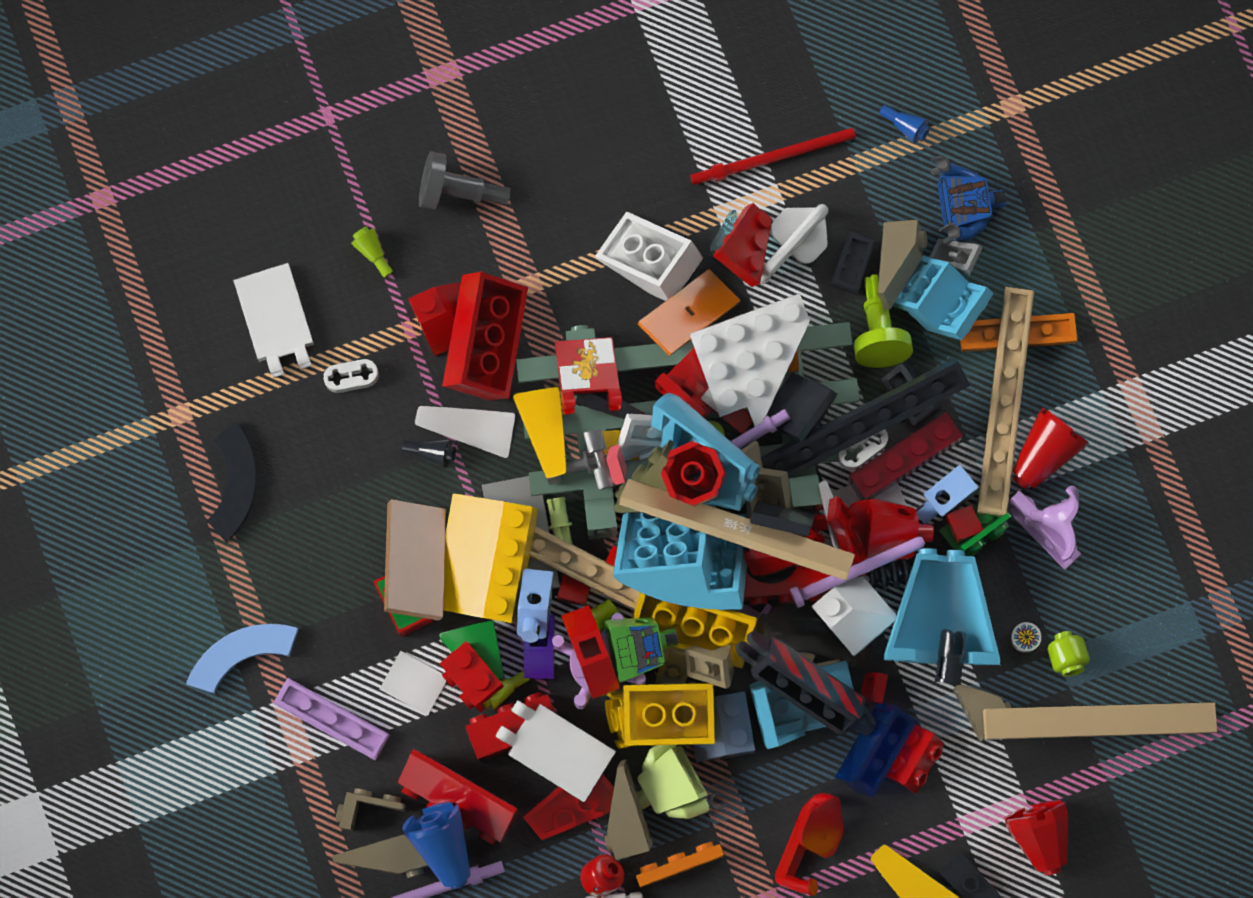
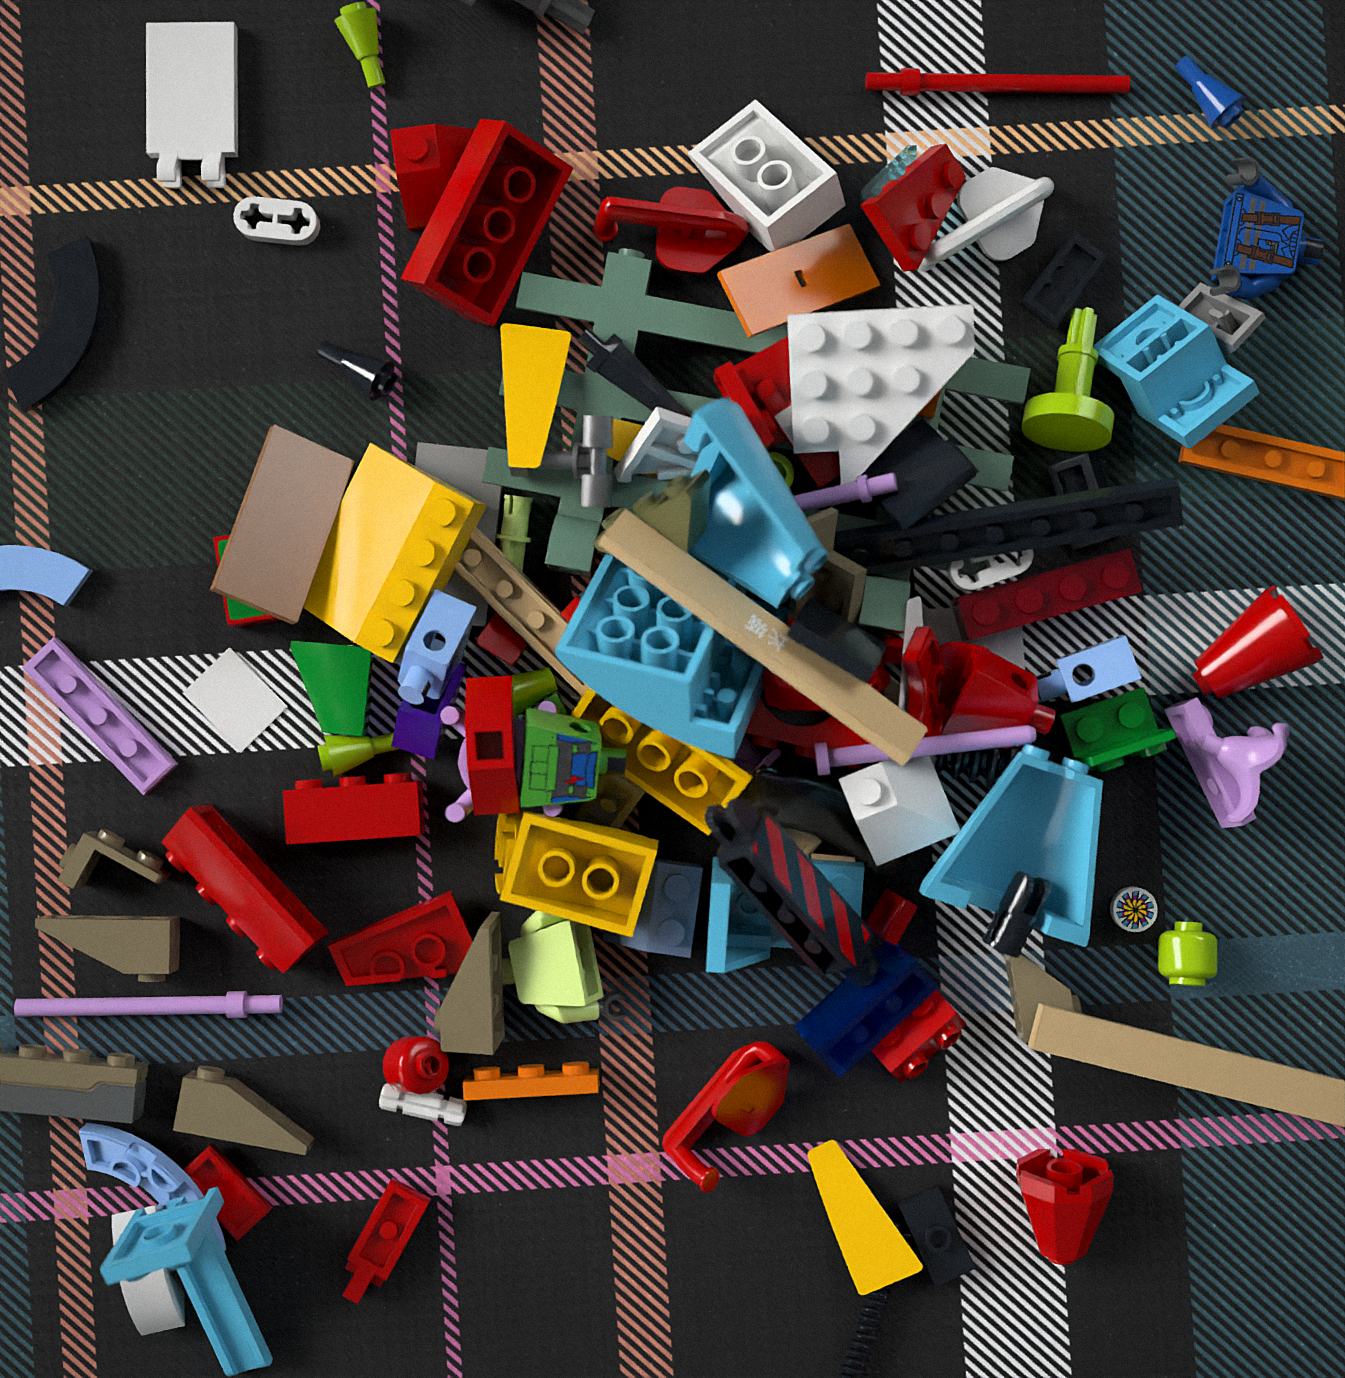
camera: 10 degrees right, 10 degrees up
blue cone [402,802,471,889] -> none
white sticker [415,406,515,458] -> none
red bracket [439,641,504,713] -> none
white tile [495,700,616,802] -> none
flag [555,337,622,415] -> none
coral tile [606,444,628,485] -> none
red cone [661,441,727,507] -> none
dark tan slope [684,645,734,688] -> none
dark tan slope [878,220,927,310] -> none
red slope [945,505,983,544] -> none
tan tile [977,287,1034,517] -> none
none -> red piece [593,187,749,275]

